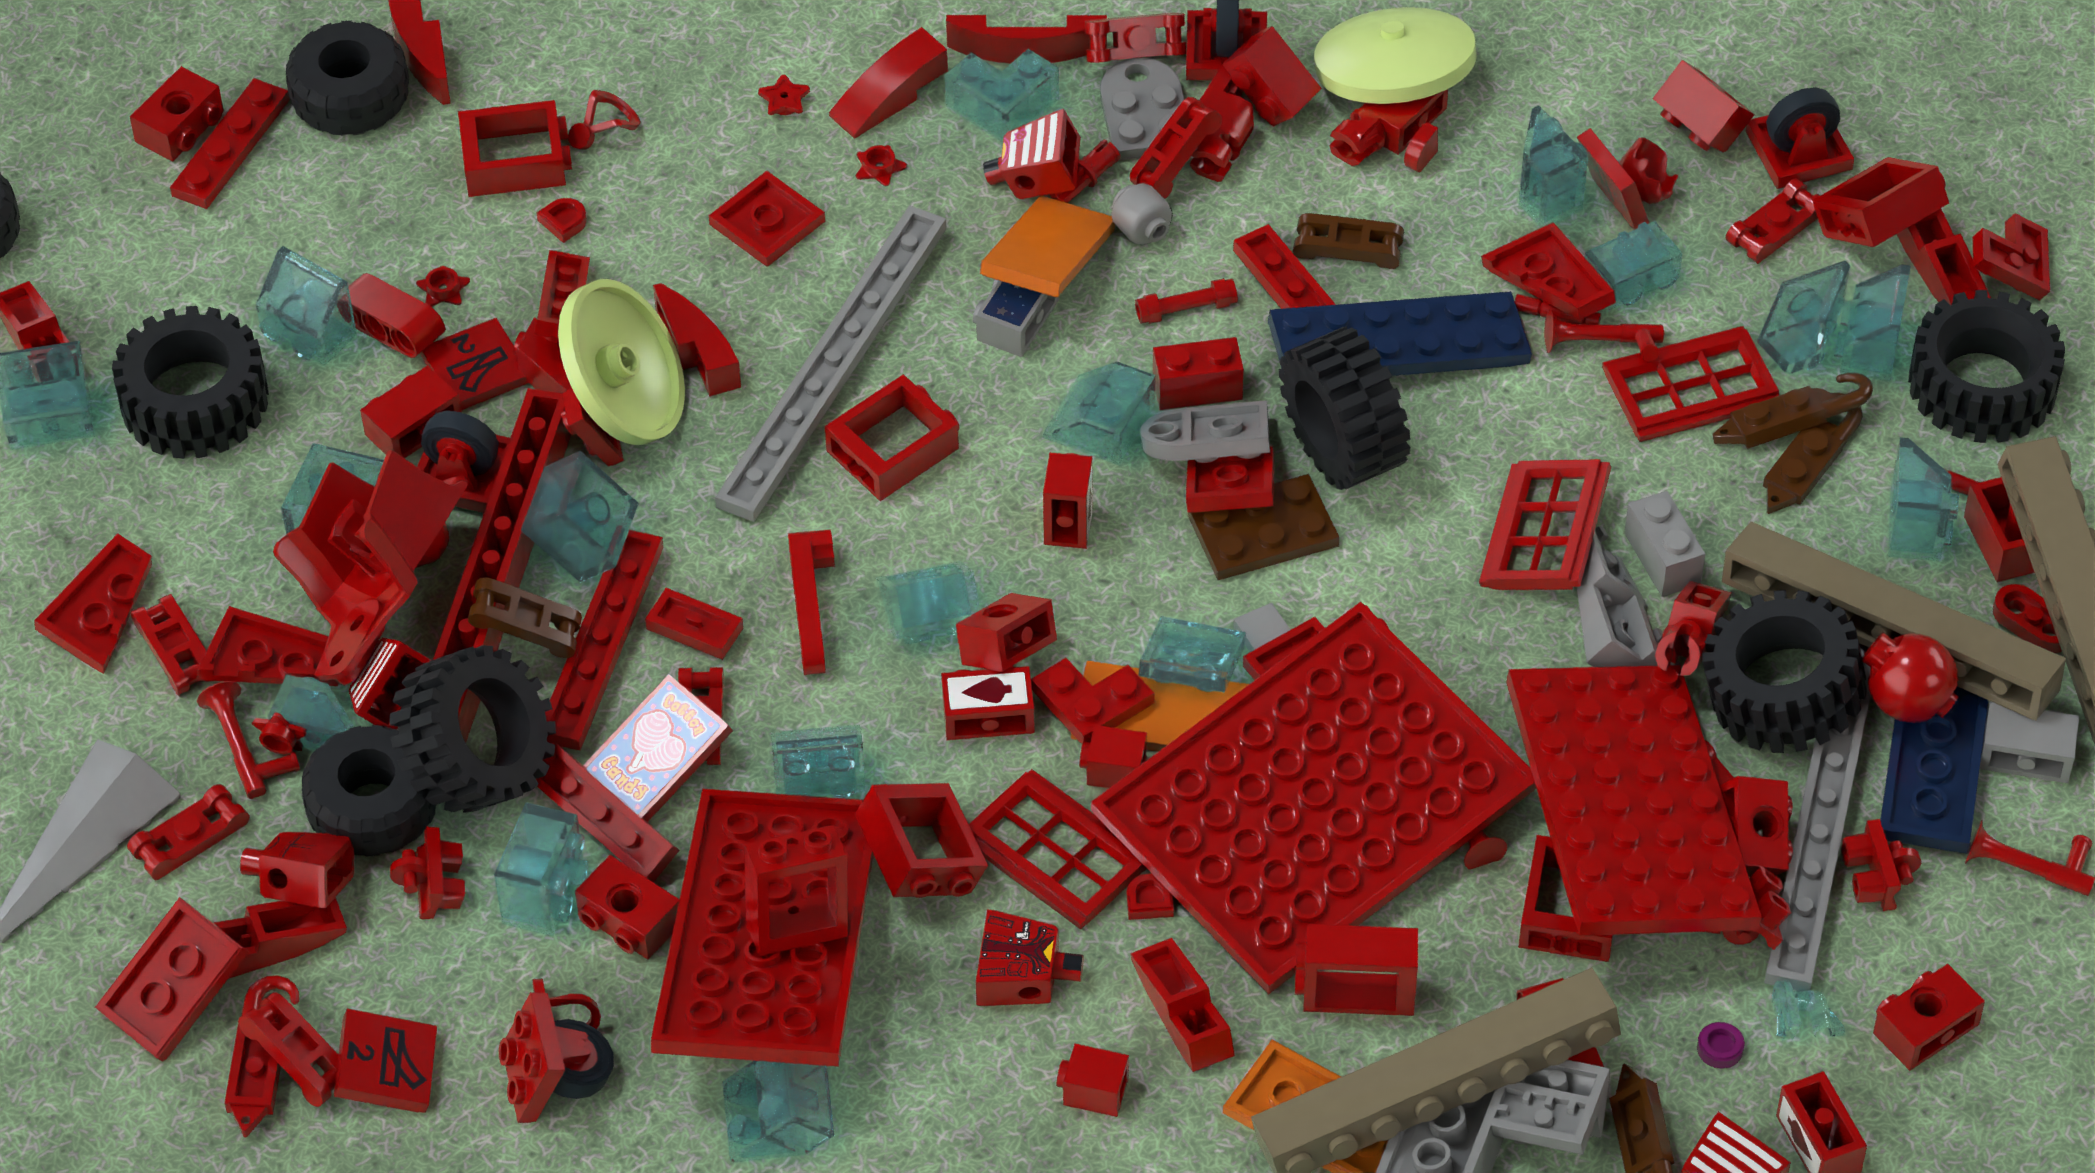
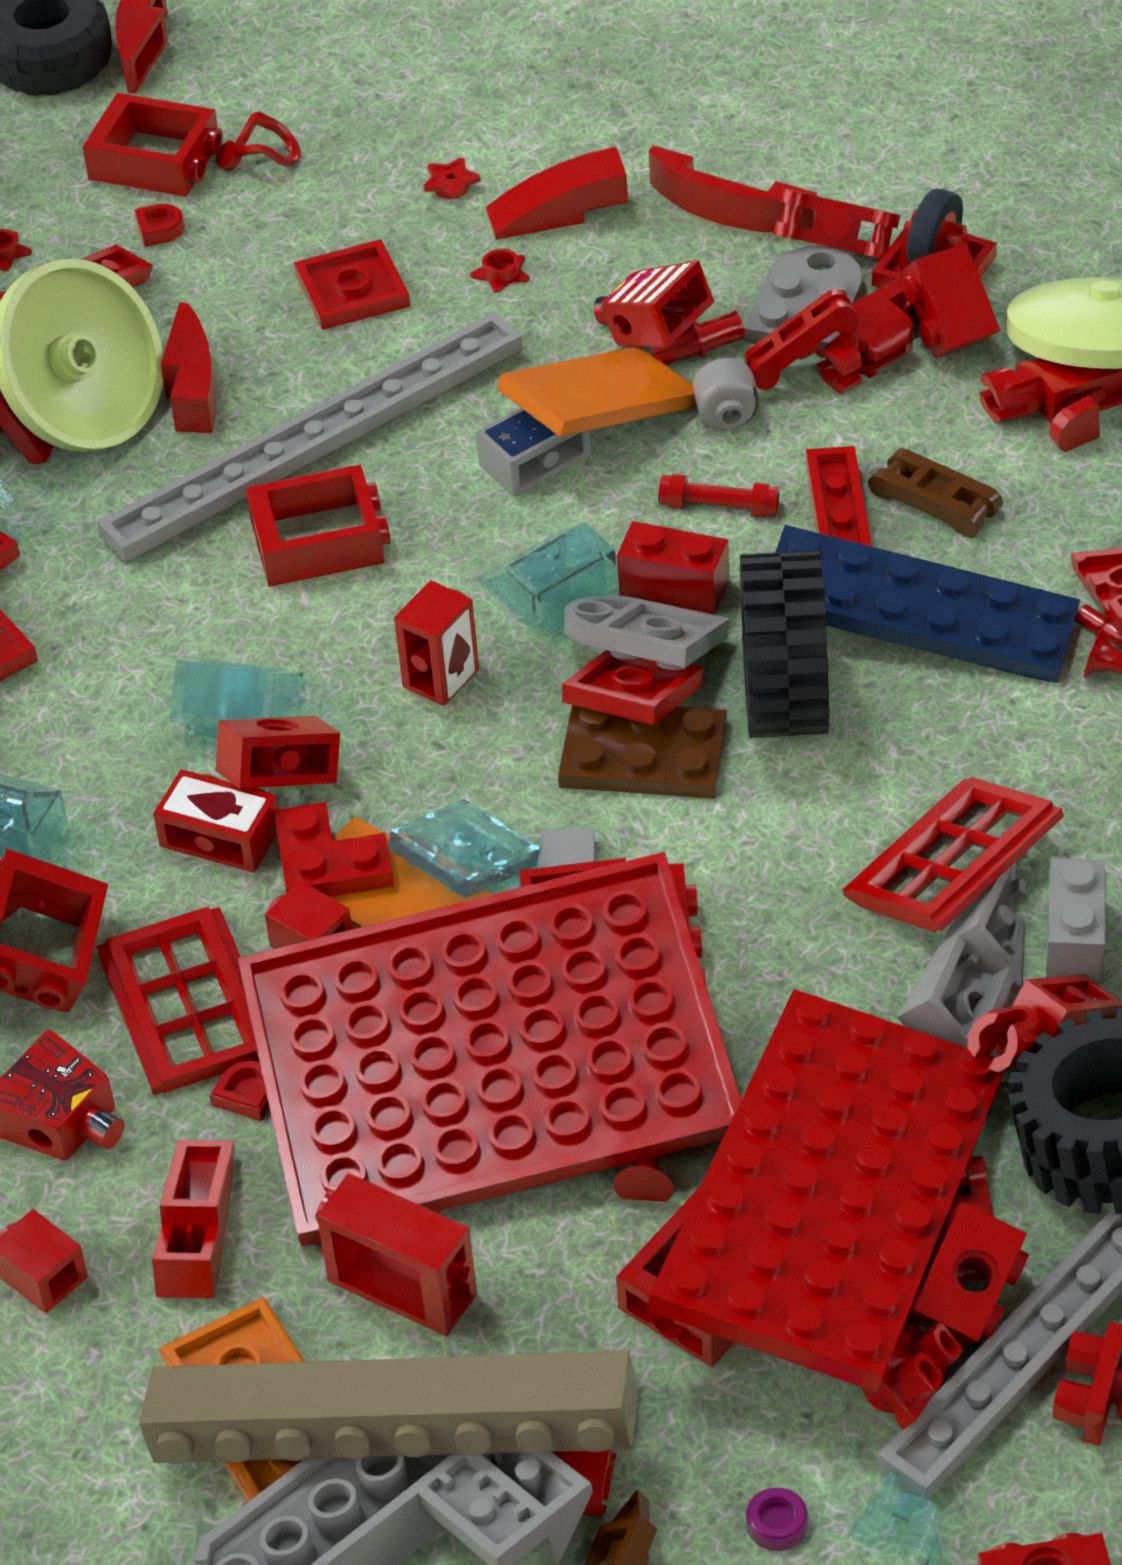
camera: 30 degrees right, 5 degrees down
red beam [788,529,835,675] -> none
clear light blue brick [944,49,1059,142] -> none

